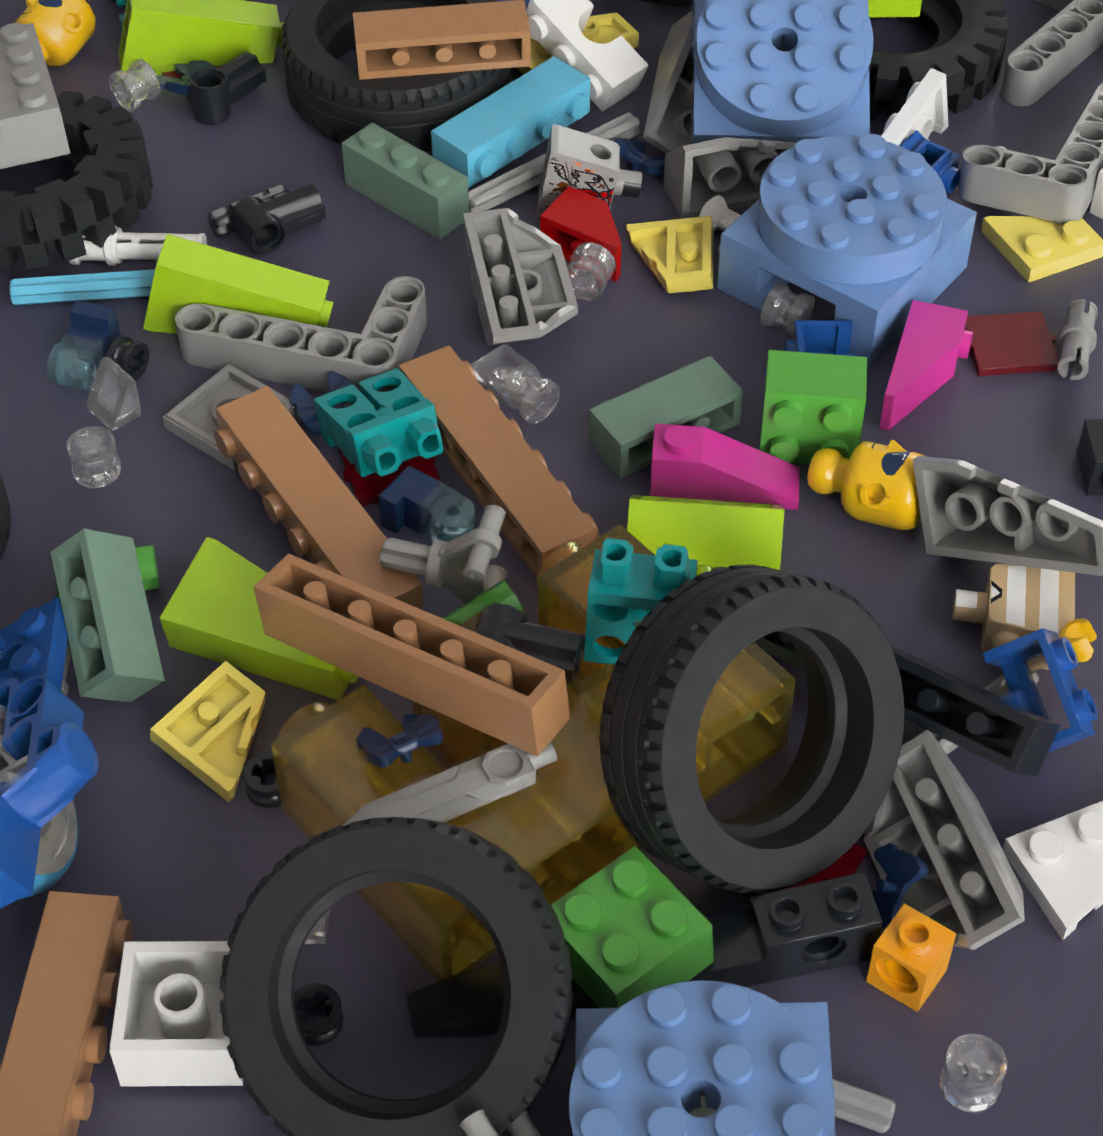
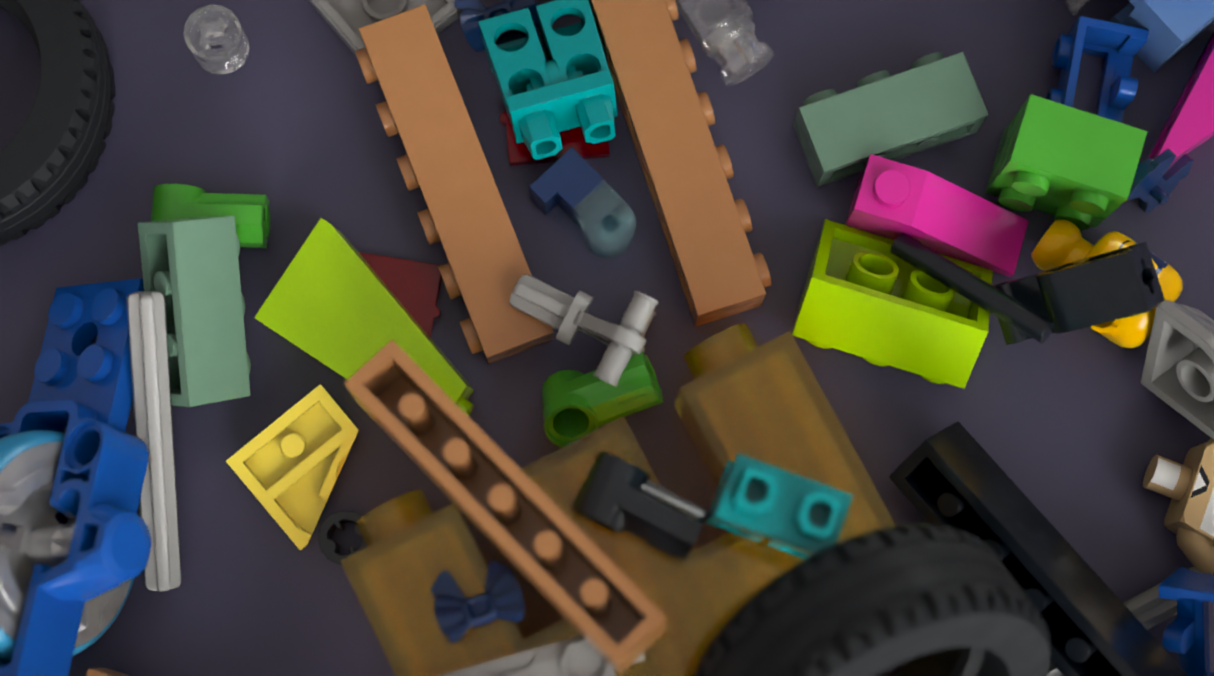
camera: 10 degrees right, 30 degrees up
none -> light grey axle [127,291,182,592]
none -> black bar [890,233,1055,343]
none -> black piece [993,241,1165,345]
none -> dark blue piece [1128,149,1193,213]

